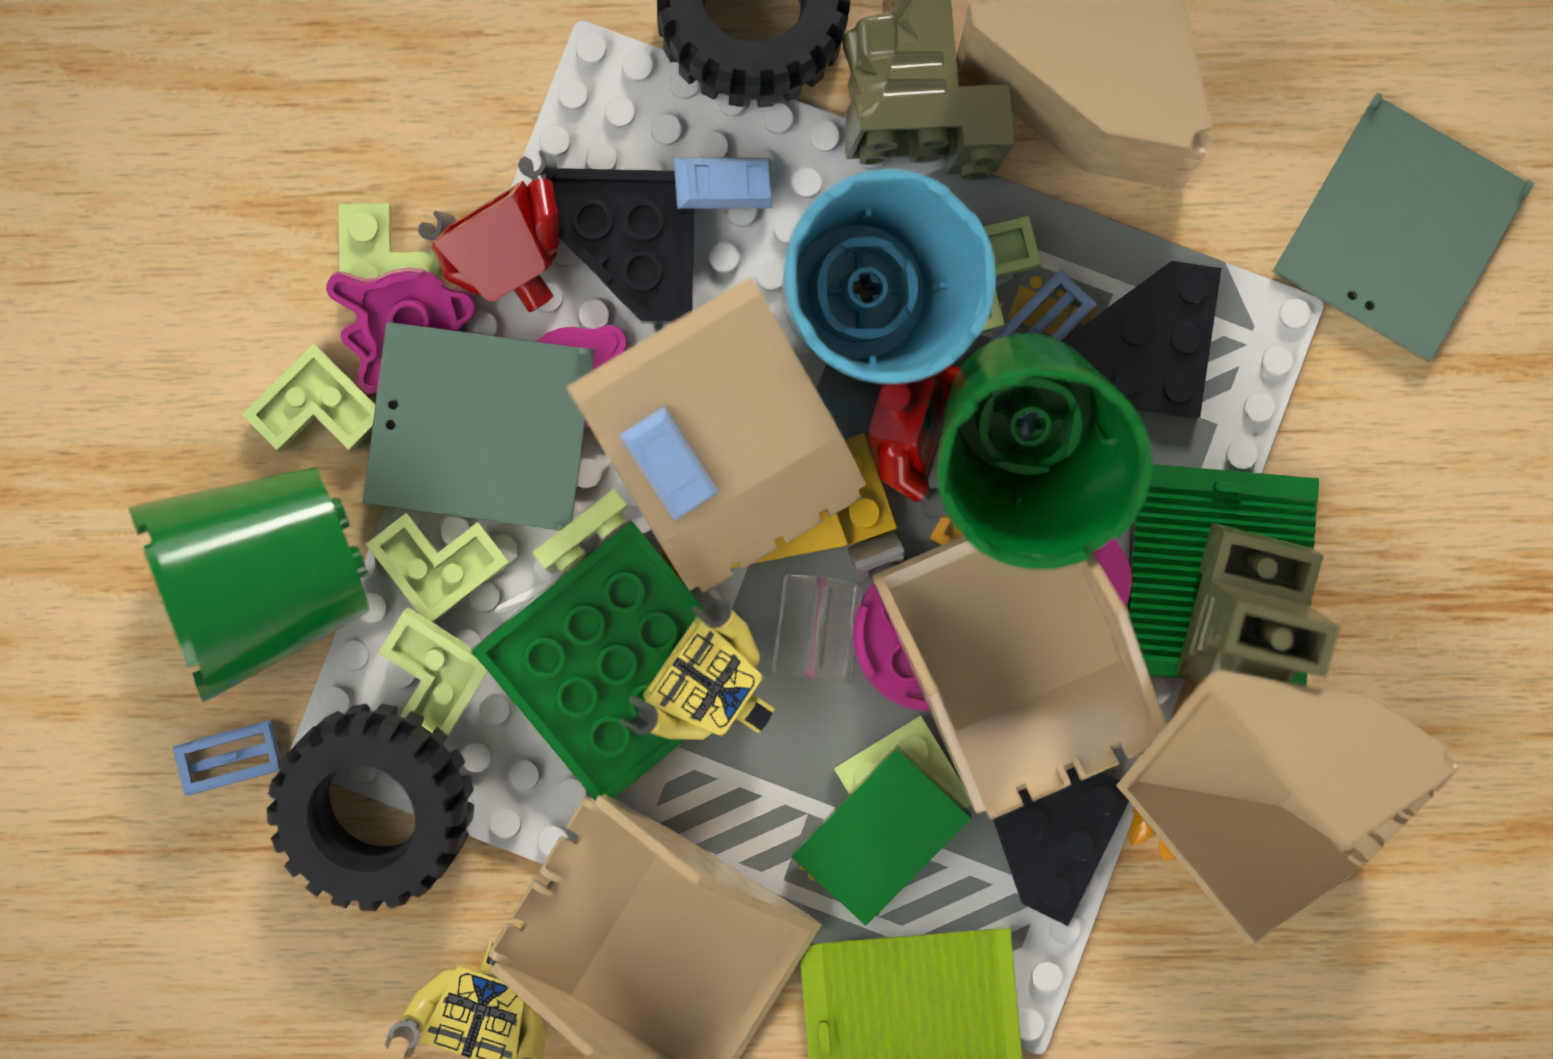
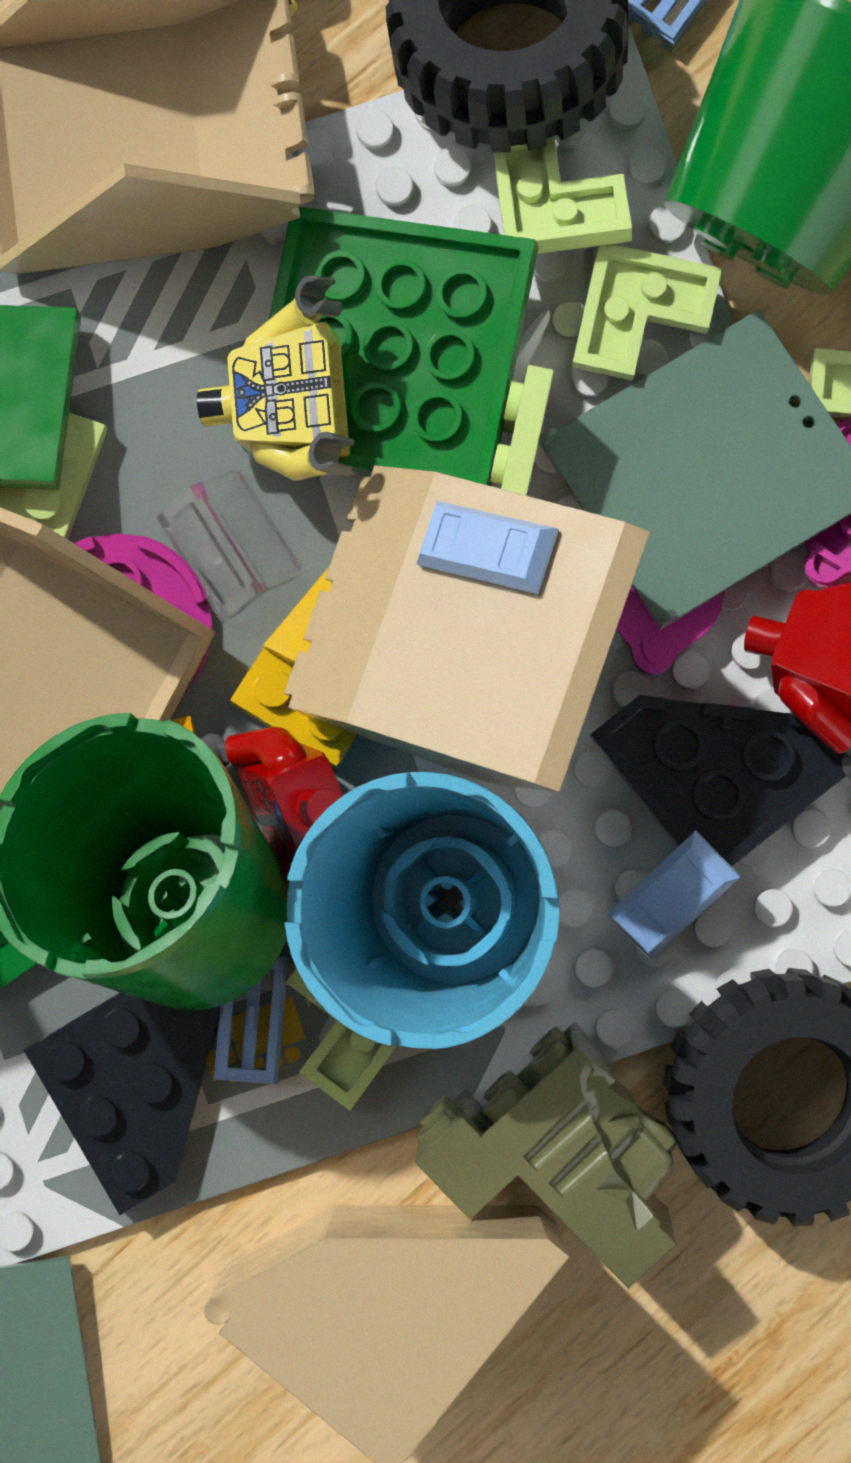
camera: 140 degrees right, 0 degrees up
light grey slope [848,532,906,583] -> none

